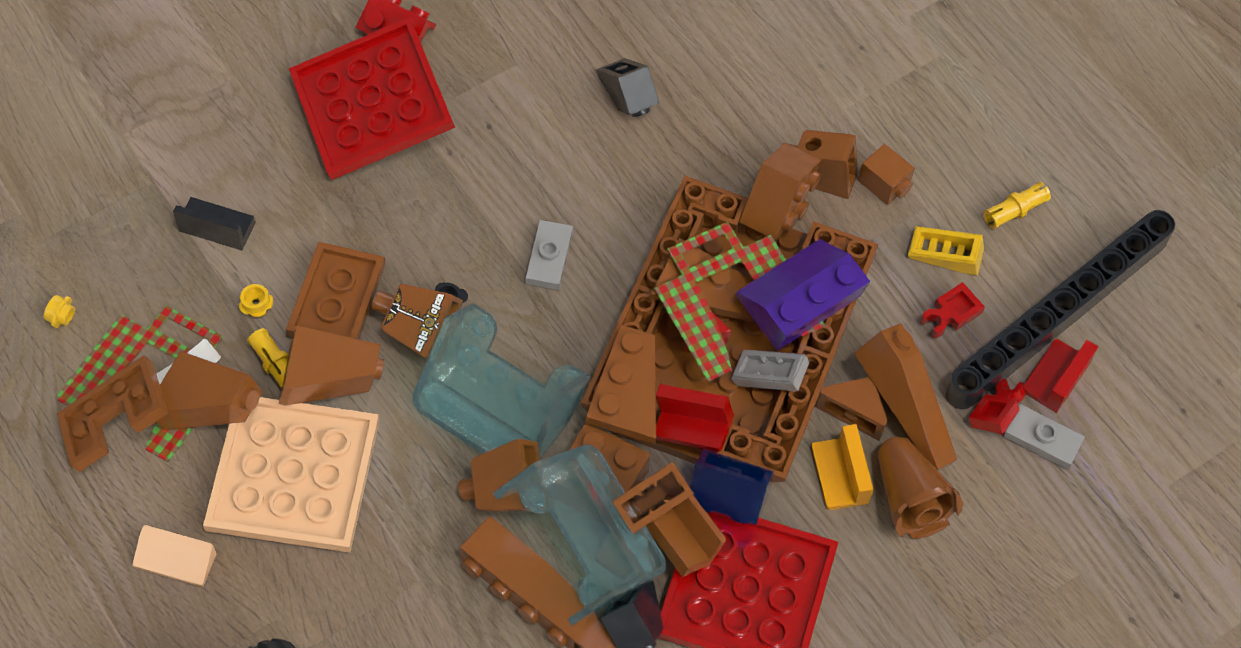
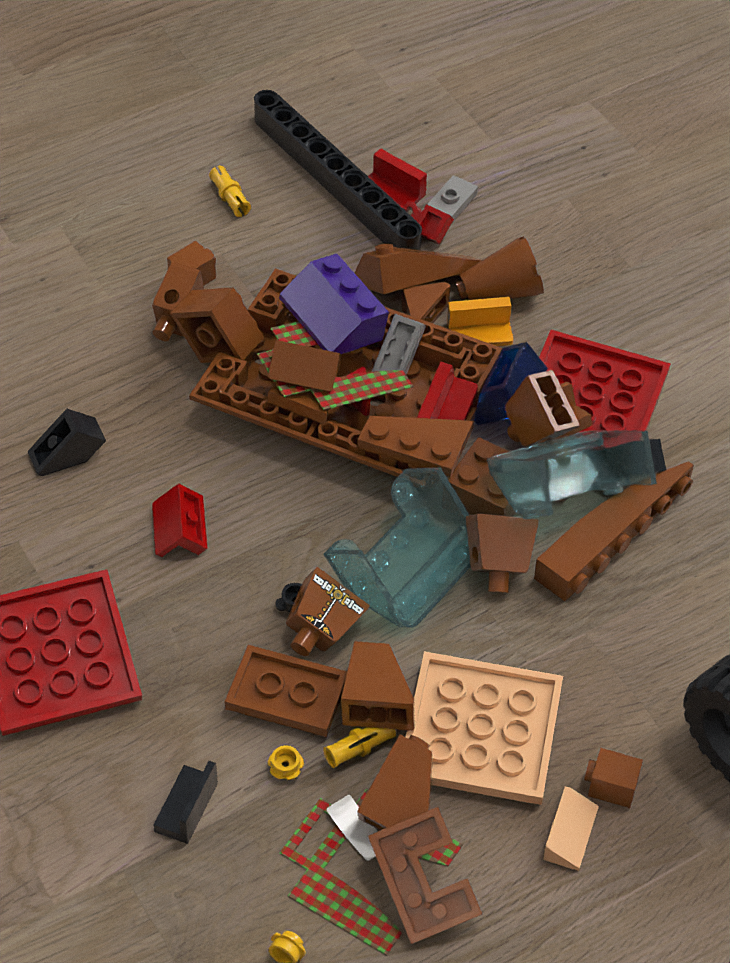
camera: 85 degrees left, 10 degrees down
light grey plate [525,220,573,290] -> none
yellow slope [908,226,984,276] -> none
red plate [920,282,985,338] -> none
none -> red panel [152,483,208,557]
none -> dark orange panel [268,340,341,391]
none -> dark orange brick [584,748,643,808]

